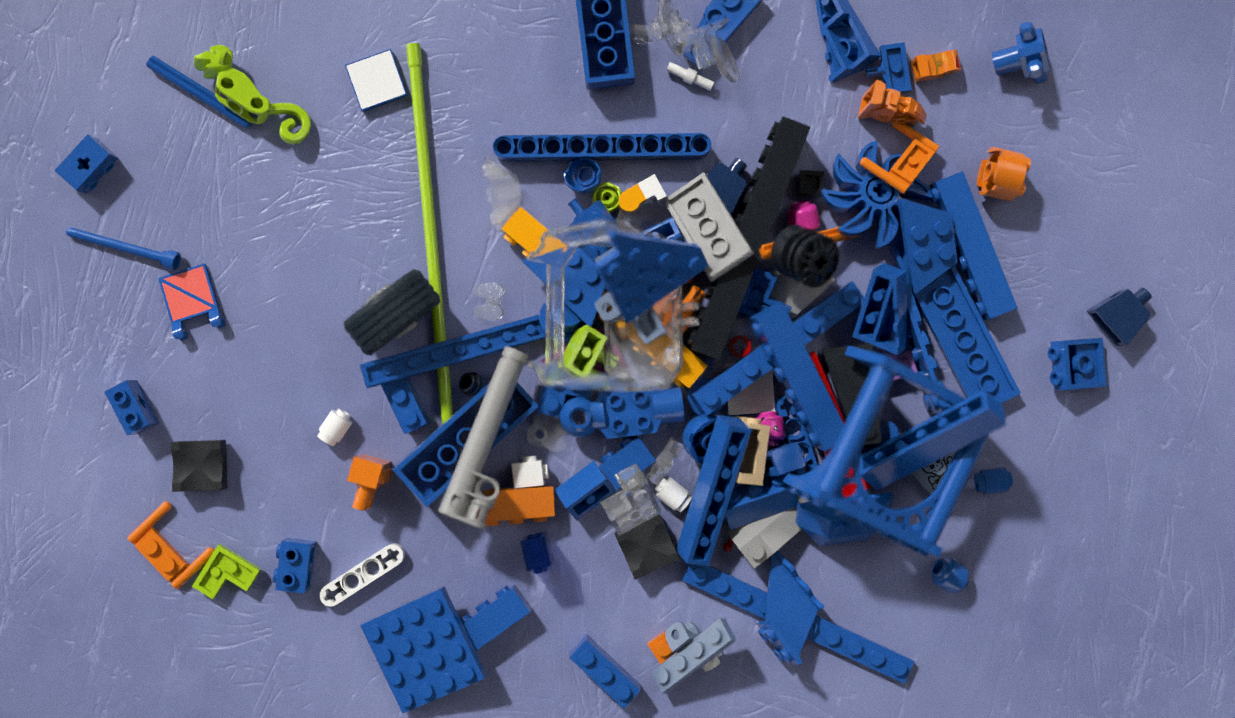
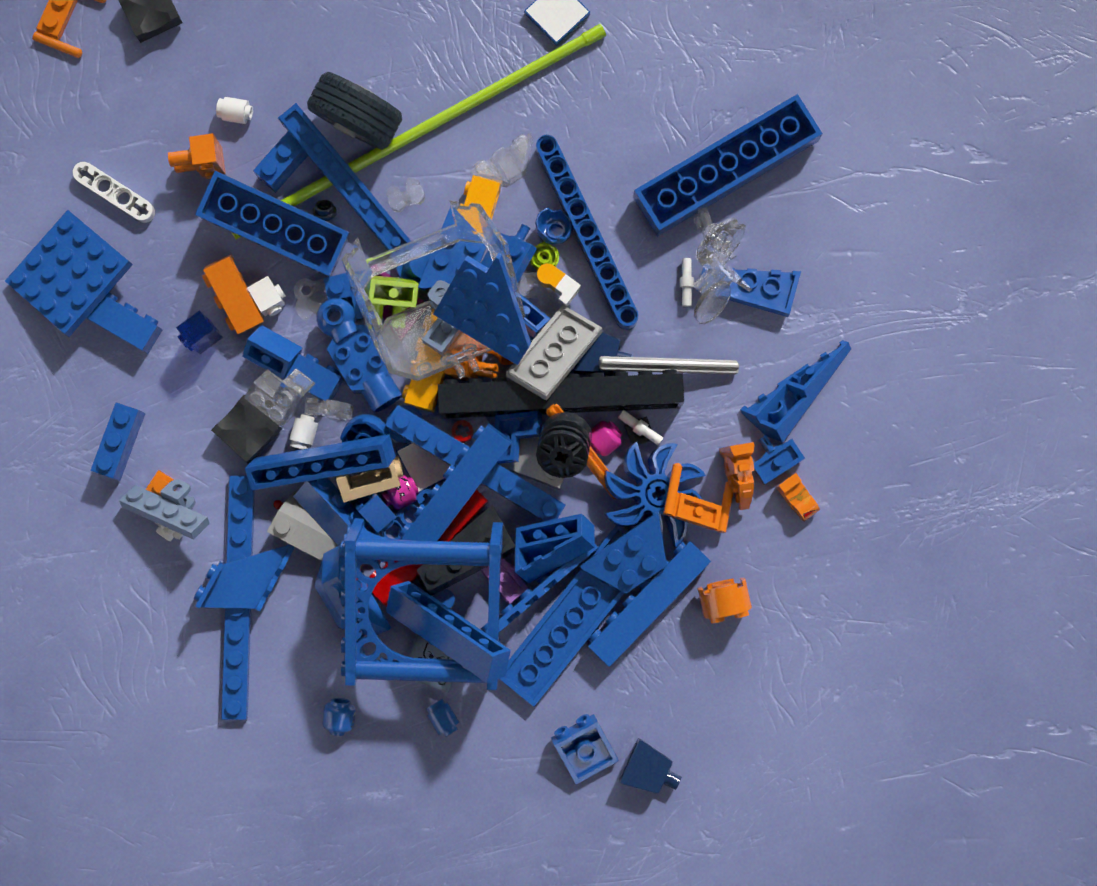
camera: 70 degrees right, 5 degrees down
lime plate [192,544,262,599] -> none
blue brick [273,538,316,594] -> none
light grey piece [438,346,528,530] -> none
blue piece [992,22,1051,84] -> none
none -> light grey axle [598,356,739,375]
none -> white bar [618,410,663,445]

